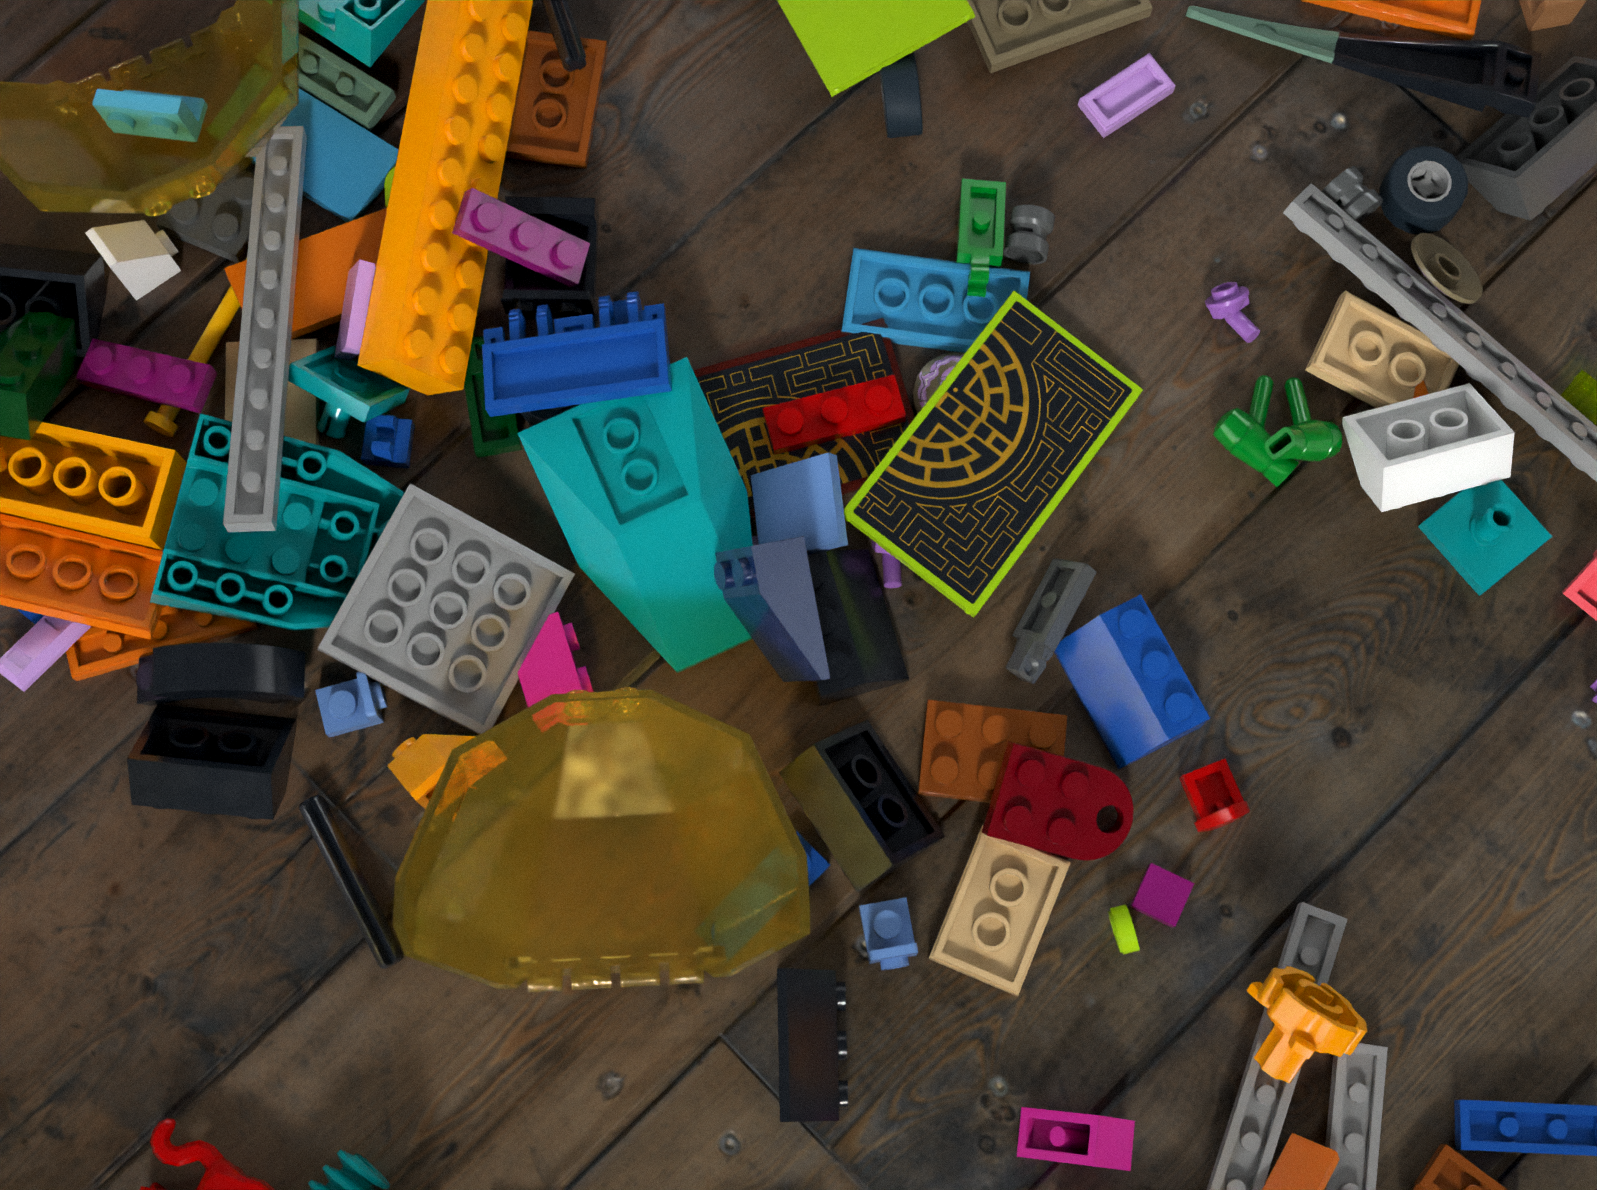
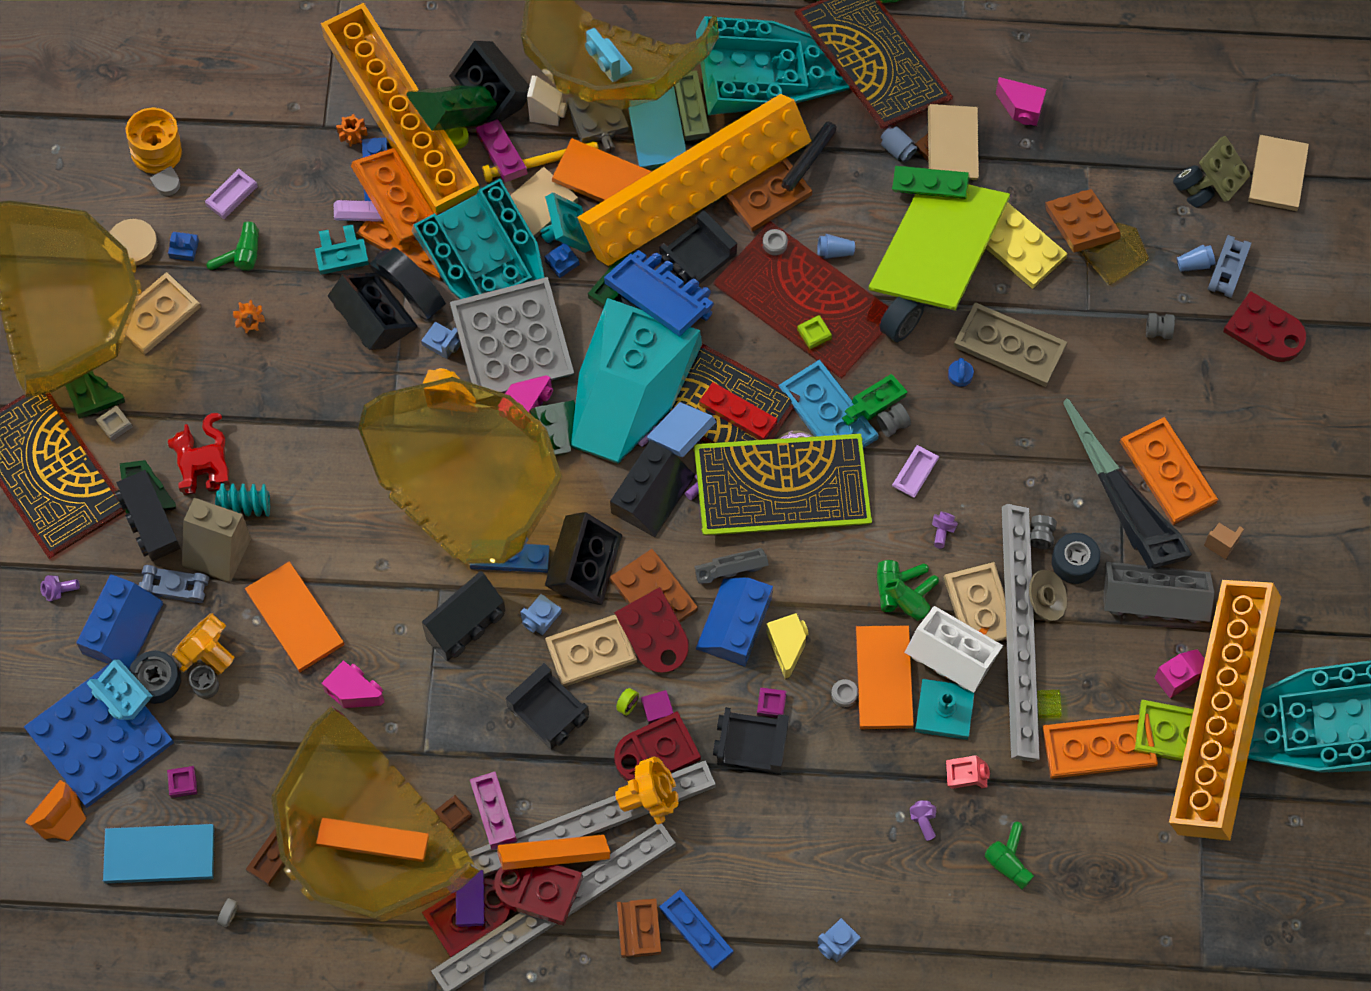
camera: 50 degrees right, 10 degrees down
light grey plate [223,126,307,532] -> none
black axle [299,795,404,969] -> none
lavender tile [335,259,376,361] -> none
magenta plate [452,188,590,287] -> none
dark blue slope [714,536,830,682] -> none
dark pink slope [1017,1107,1135,1171] -> none
lavender tile [1078,53,1176,138] -> none
red tile [1179,758,1251,832] -> none
none -> orange gear [233,300,265,333]
none -> teal plate [315,225,369,275]
none -> lime tile [445,127,469,149]
none -> black panel [506,663,589,749]
none -> wing [530,400,575,458]
none -> dark red plate [614,711,701,782]
none -> clear red piece [713,221,889,379]
none -> black panel [713,707,789,775]
none -> magenta tile [757,687,786,718]
none -> light grey tile [763,229,788,255]
none -> light yellow slope [766,613,809,679]
none -> lime tile [797,315,832,349]
none -> medium blue cone [817,234,855,259]
none -> light grey tile [831,679,858,707]
none -> orange tile [856,626,913,729]
none -> lavender tile [892,445,939,498]
none -> blue tile [948,358,974,387]

